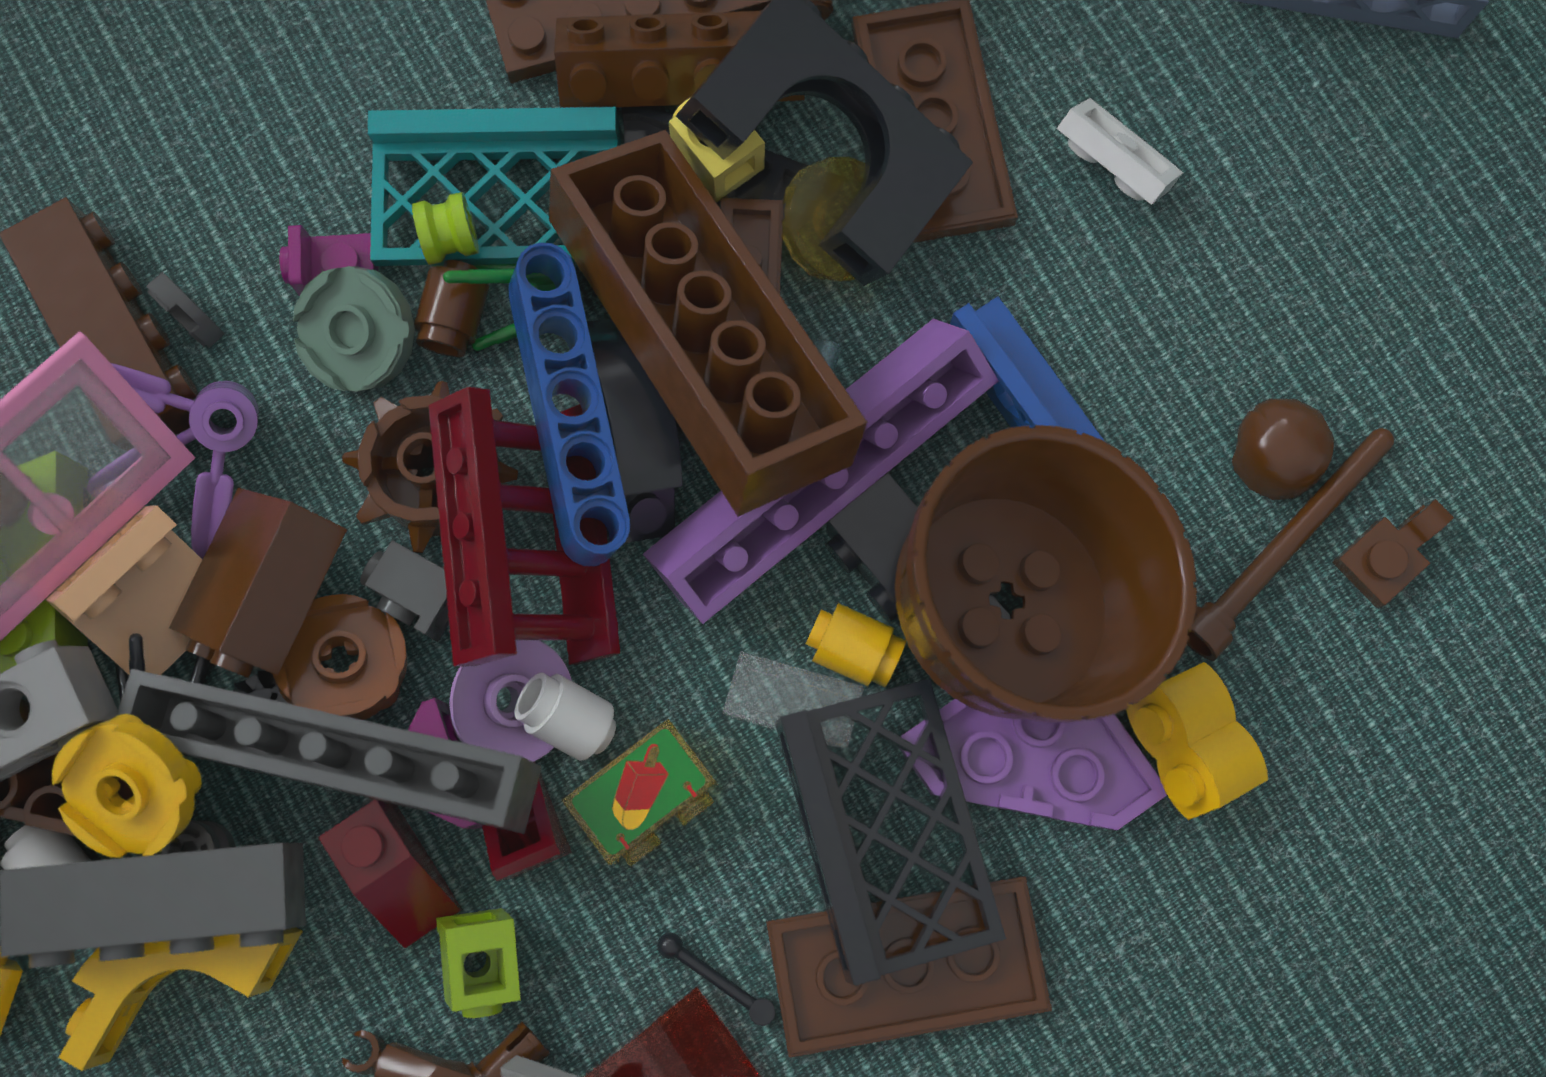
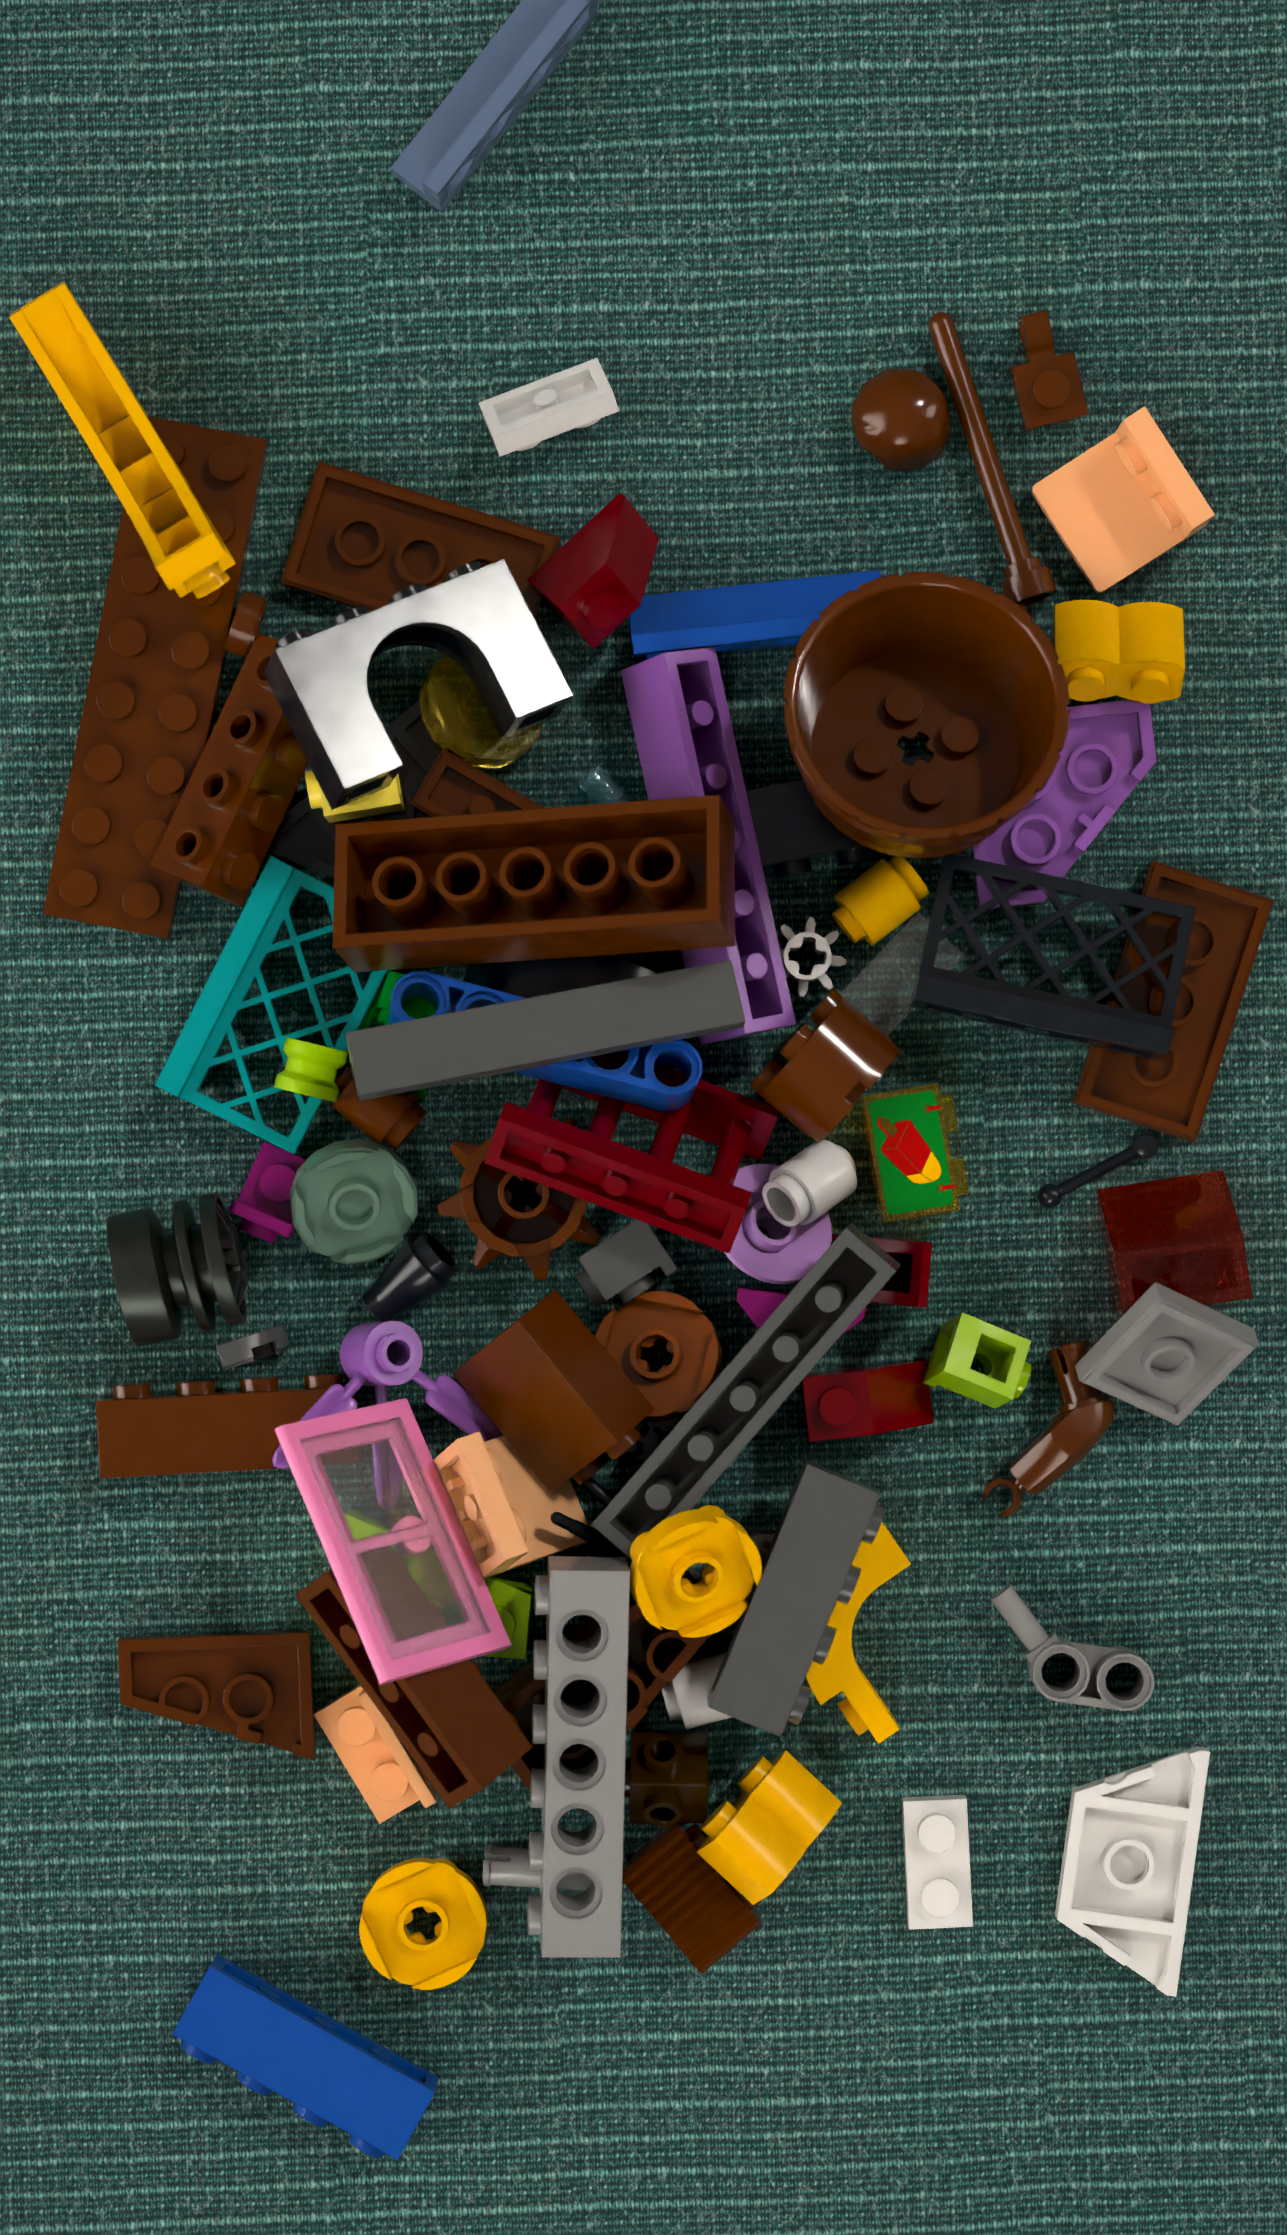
camera: 60 degrees left, 10 degrees up
none -> pearl dark grey wheel [107,1192,248,1347]
none -> dark grey tile [345,960,746,1101]
none -> black cone [362,1232,458,1322]
none -> dark red slope [527,493,659,649]
none -> reddish brown brick [749,989,901,1144]
none -> white gear [780,917,847,998]
none -> light nougat bracket [1031,406,1215,594]

